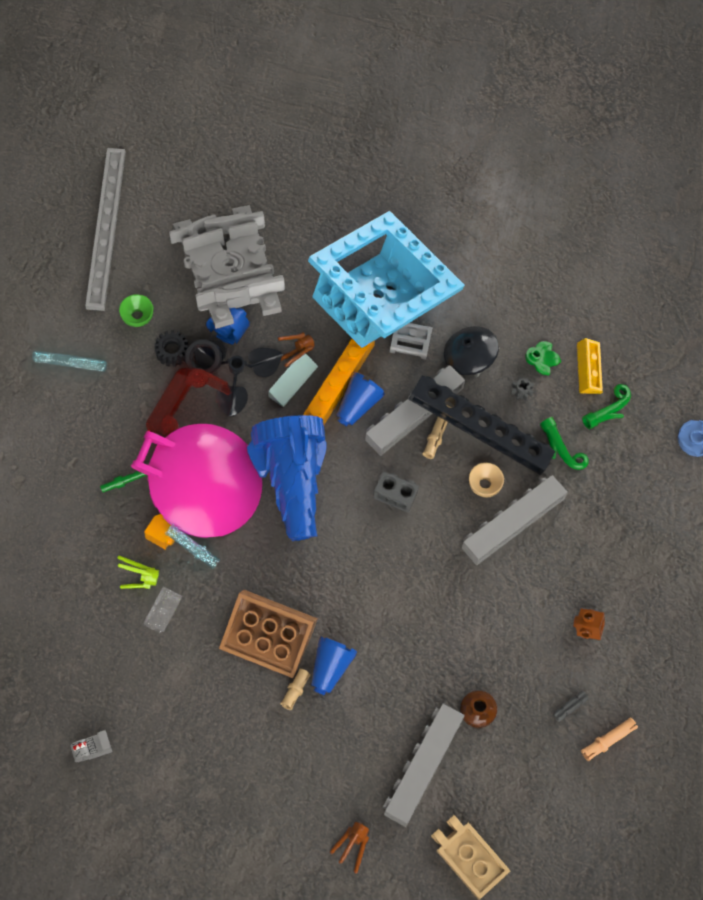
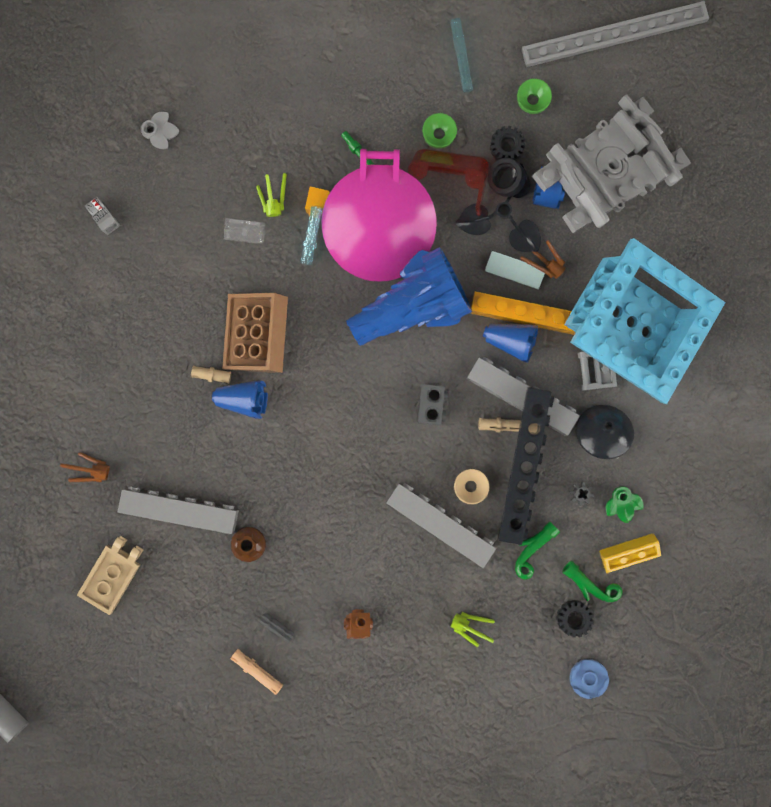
camera: 80 degrees right, 20 degrees up
none -> light grey plate [141,112,179,150]
none -> bright green piece [422,113,457,149]
none -> lime plant [450,612,495,647]
none -> black tyre [556,600,594,638]

